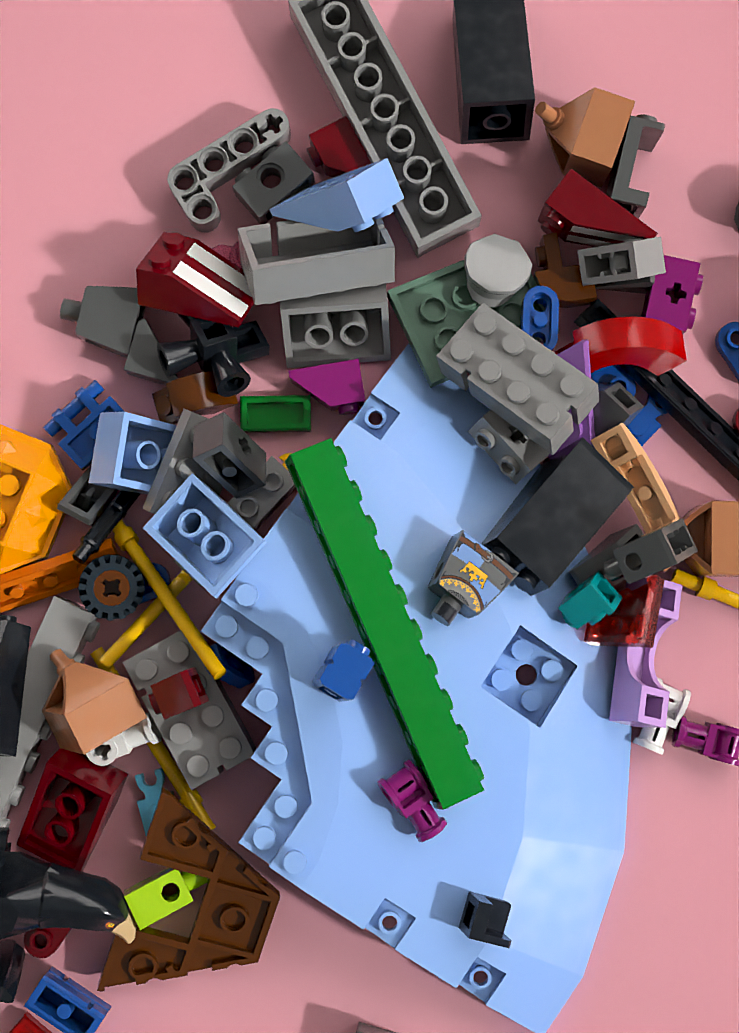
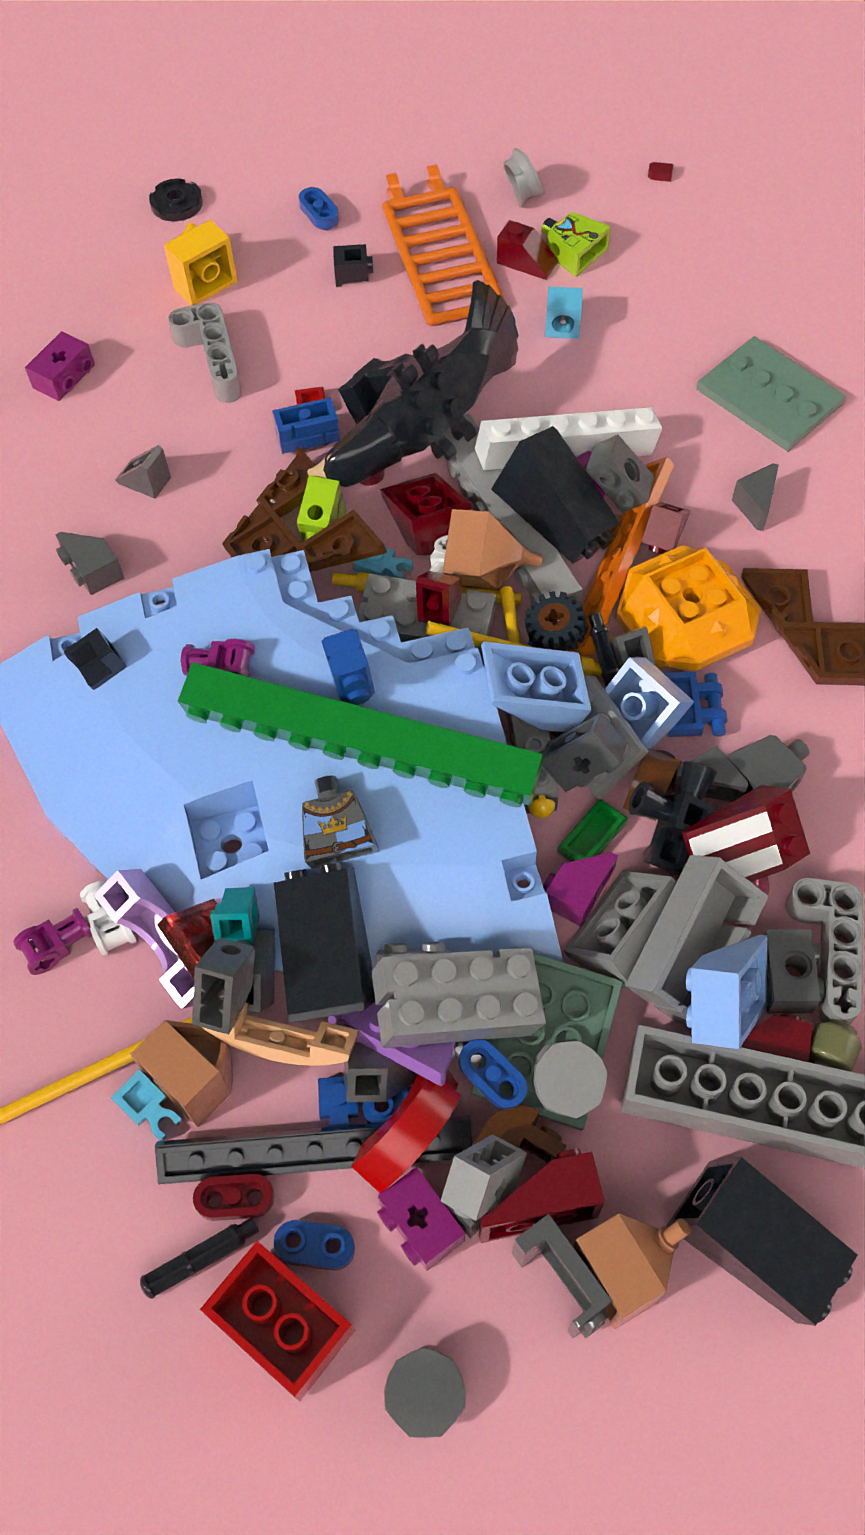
camera: 130 degrees right, 25 degrees down
none -> olive head [809,1019,862,1072]

